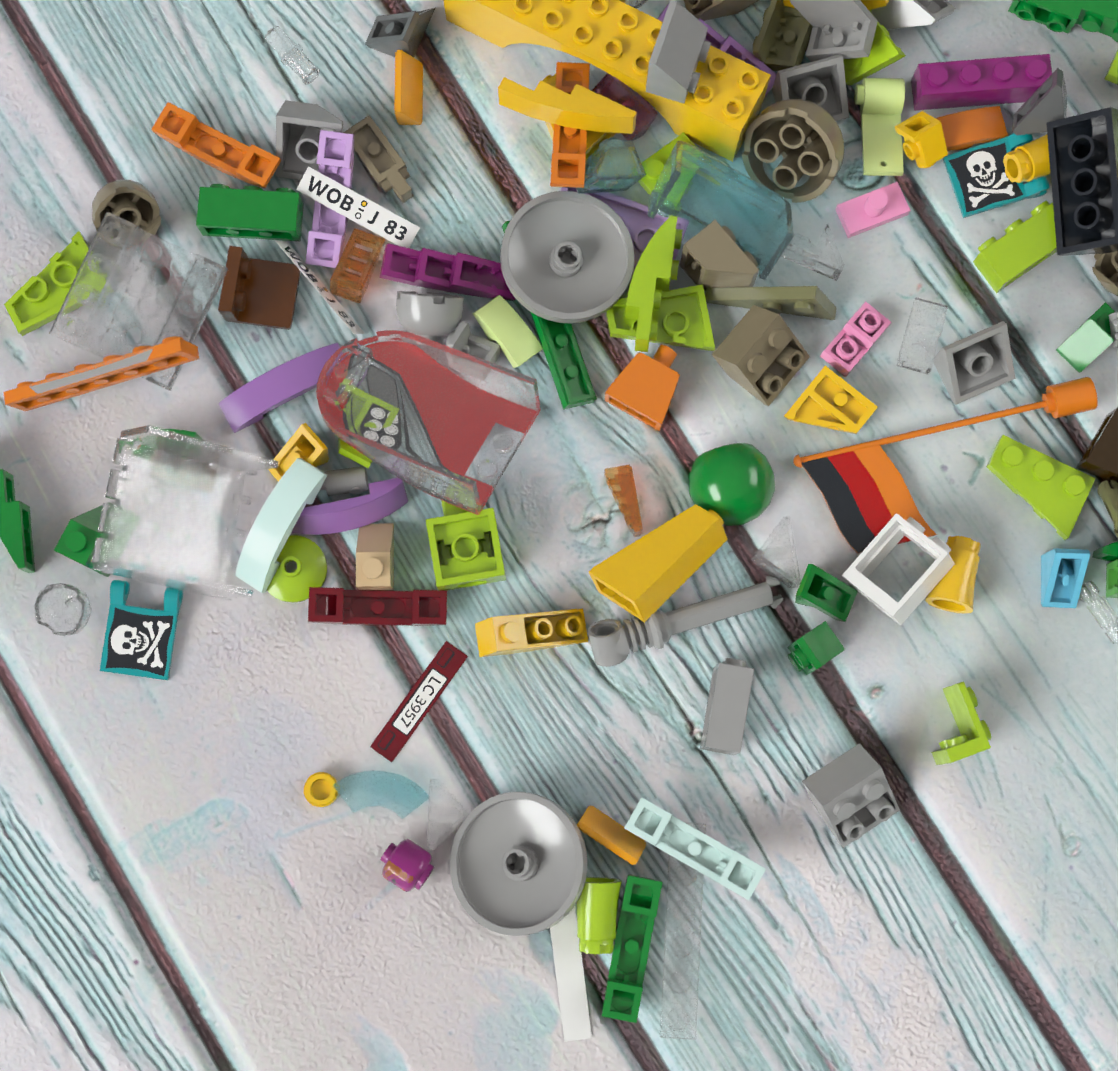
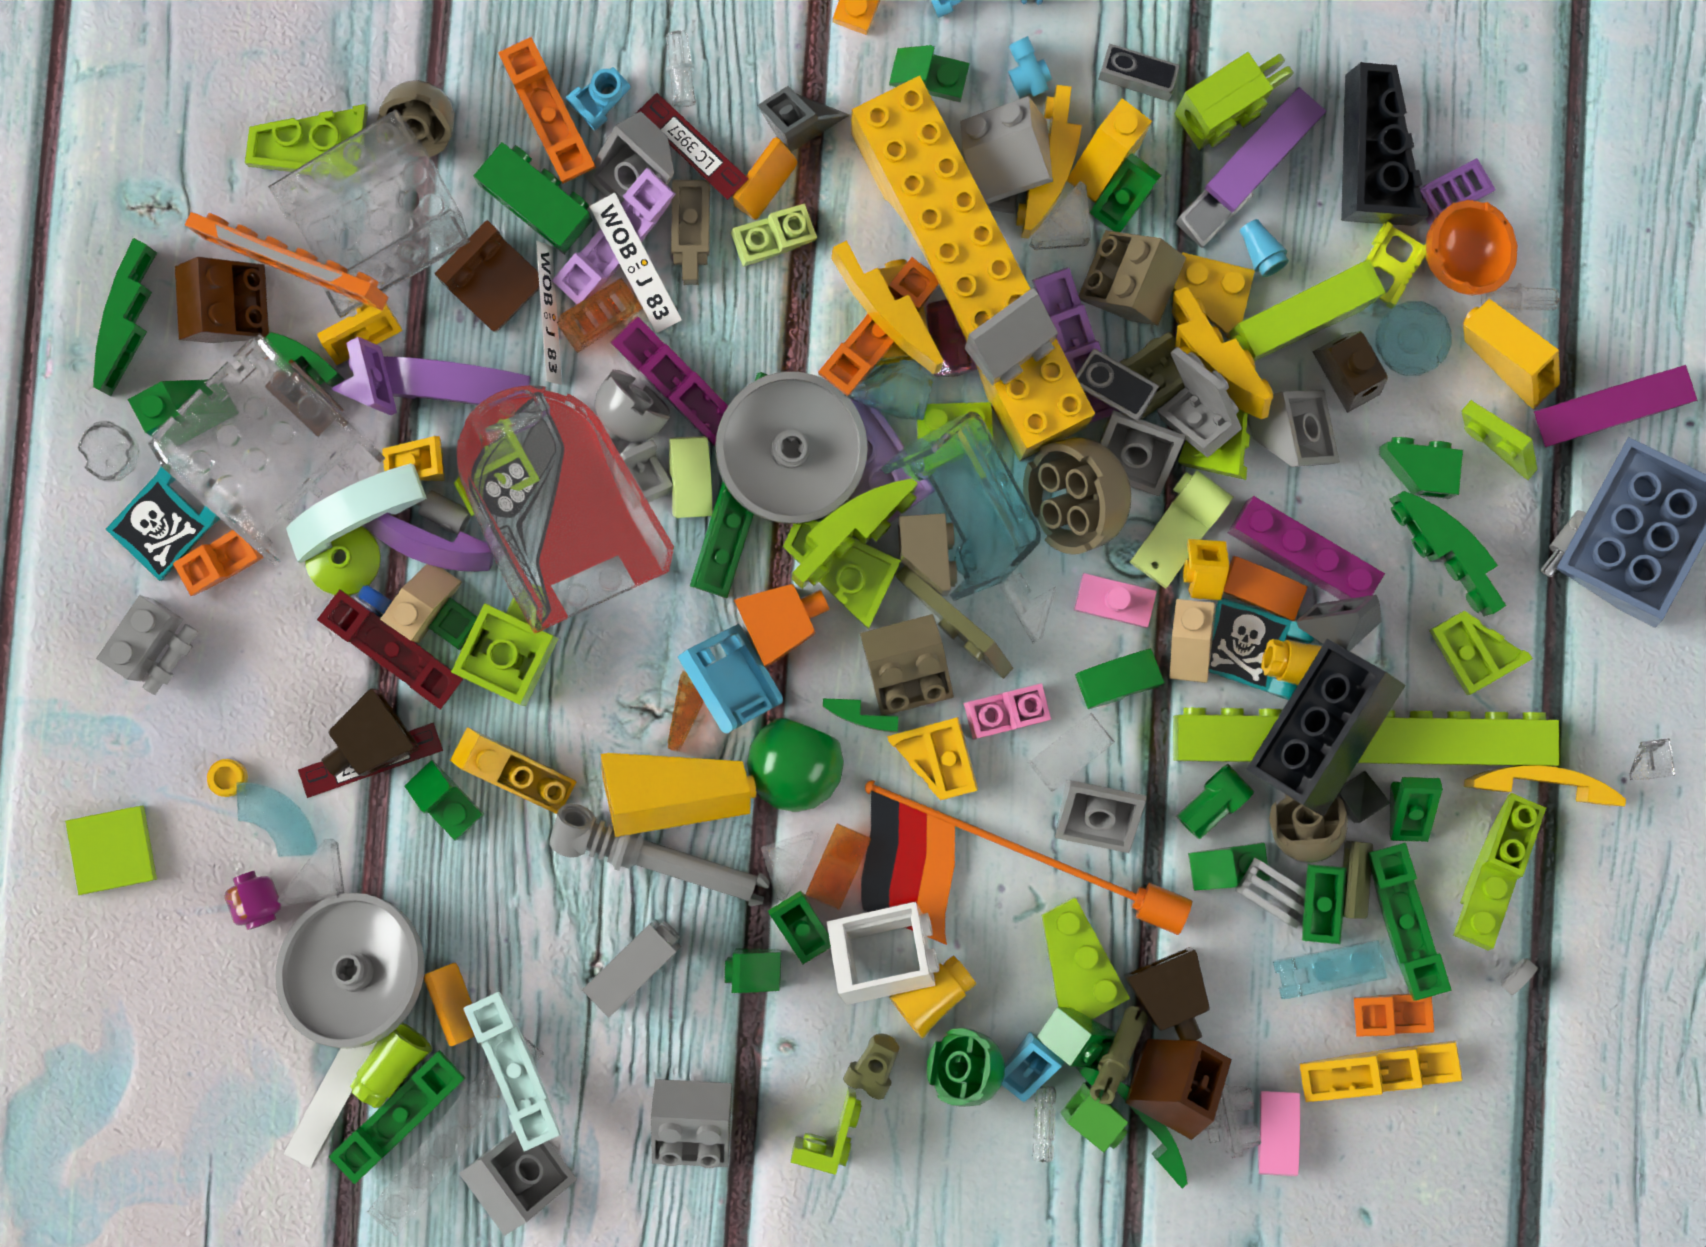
camera: 30 degrees right, 5 degrees up
none -> lime tile [65,805,157,895]
none -> light grey brick [96,595,198,695]
none -> orange slope [173,525,264,596]
none -> reddish brown slope [175,257,269,343]
none -> yellow hinge [317,303,403,365]
none -> dark brown torso [321,688,421,777]
none -> medium lavender slope [332,337,397,416]
none -> blue tile [356,585,392,616]
none -> green slope [404,760,484,841]
none -> green tile [428,597,478,650]
none -> light grey slope [459,1131,577,1236]
none -> medium azure plate [565,67,631,131]
none -> sticker [636,93,749,200]
none -> medium azure container [678,624,783,733]
none -> yellowish green slope [730,203,817,267]
none -> clear orange slope [805,823,872,910]
none -> green slope [823,698,898,732]
none -> olive plate [843,1033,899,1100]
none -> green cylinder [927,1028,1005,1107]
none -> slope [1036,1007,1116,1068]
none -> green slope [1075,648,1164,709]
none -> black slope [1076,348,1160,421]
none -> tan slope [1170,599,1216,683]
none -> green piece [1176,764,1254,840]

